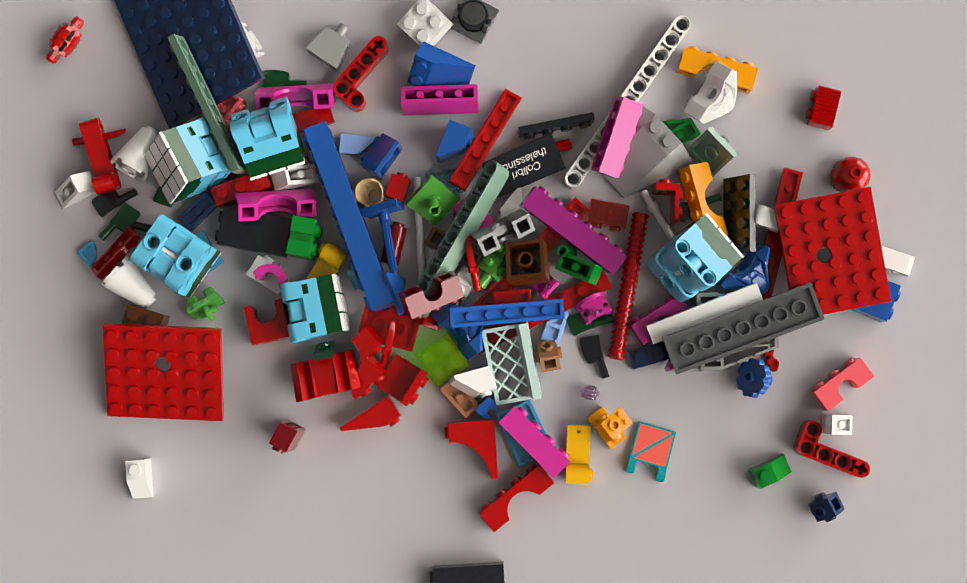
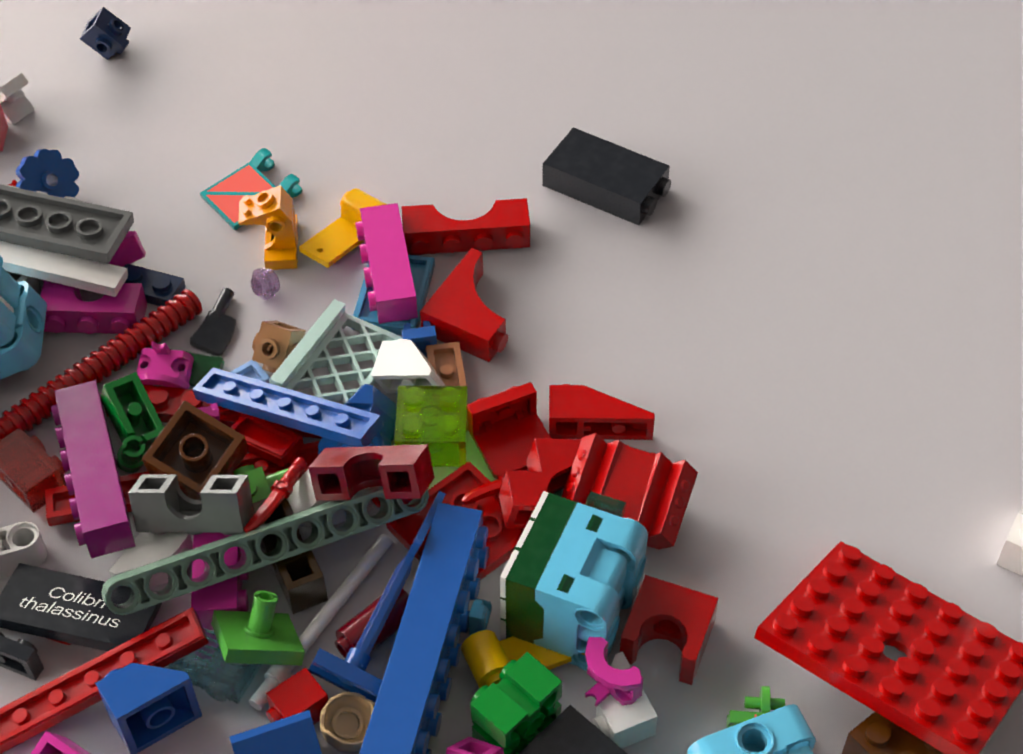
camera: 150 degrees left, 35 degrees down
dark red brick [269,420,306,454] -> none
green slope [748,454,792,489] -> none
red beam [793,420,870,478] -> none

